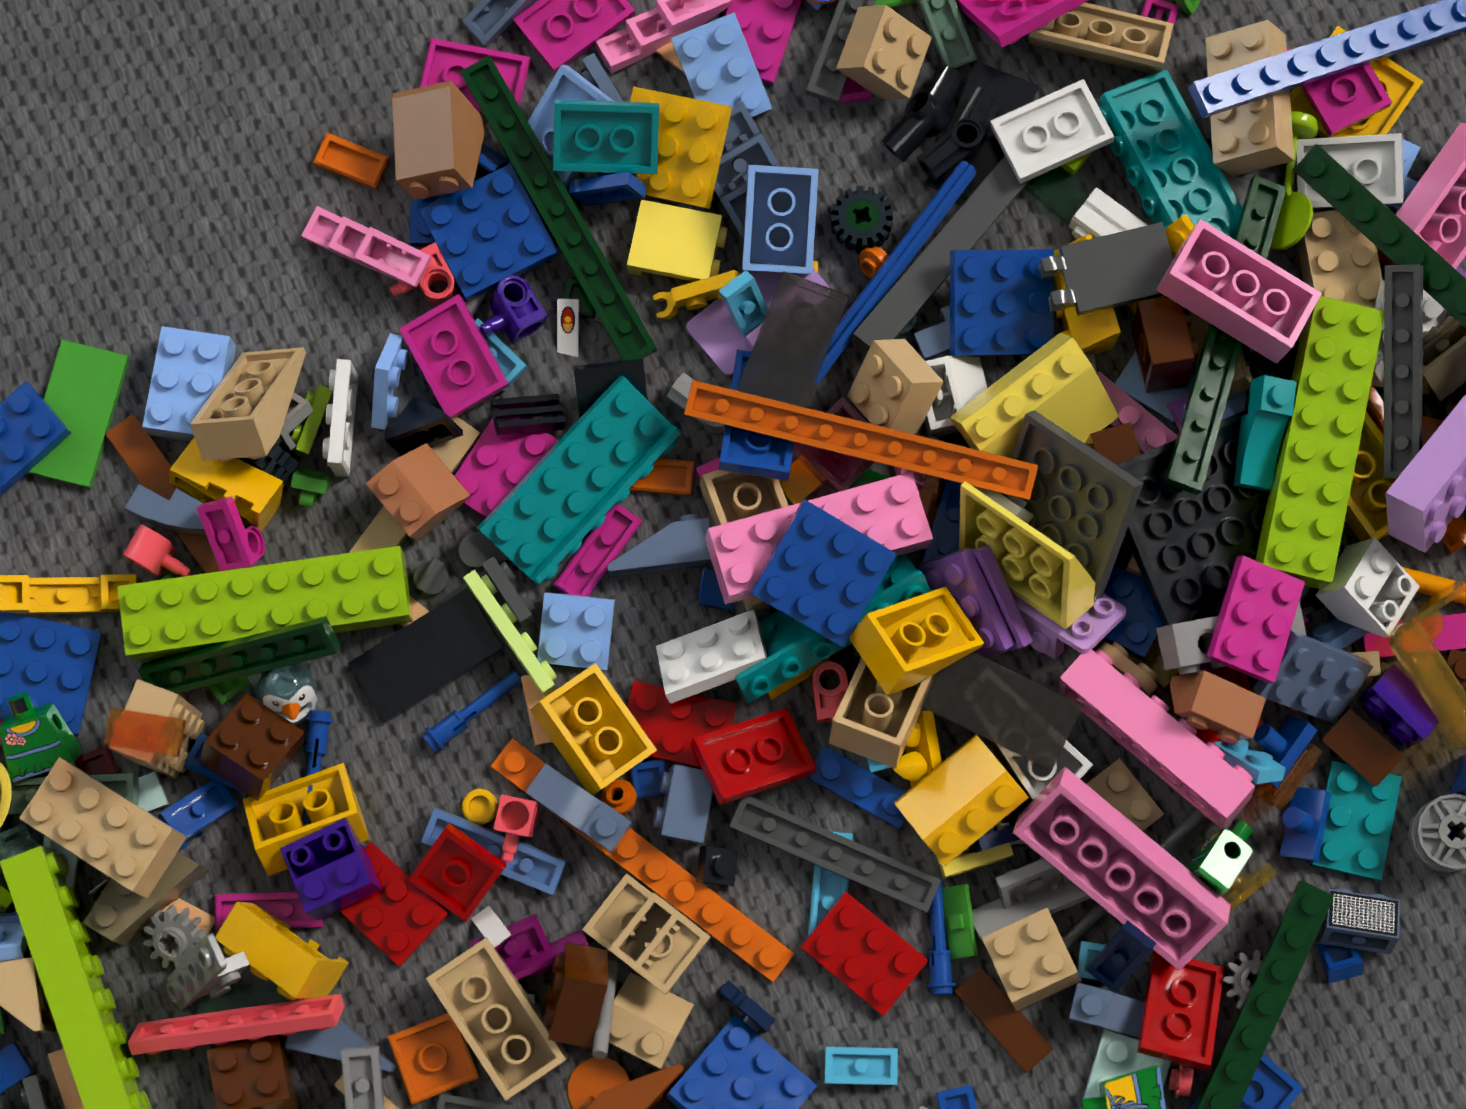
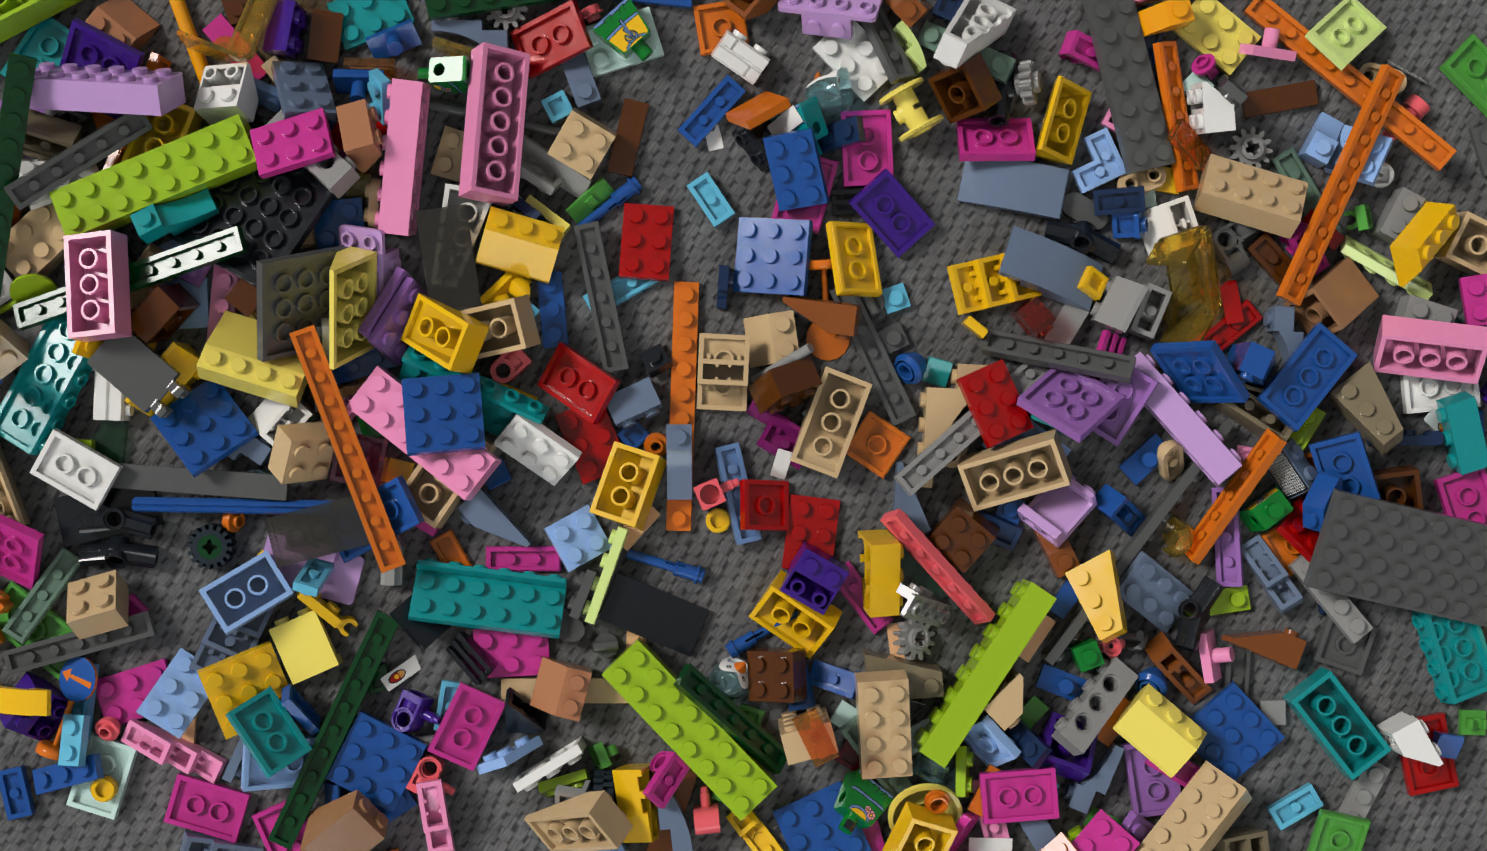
camera: 130 degrees left, 10 degrees up
dark blue plate [1086,920,1156,993] -> none
none -> sand blue slope [431,20,510,49]

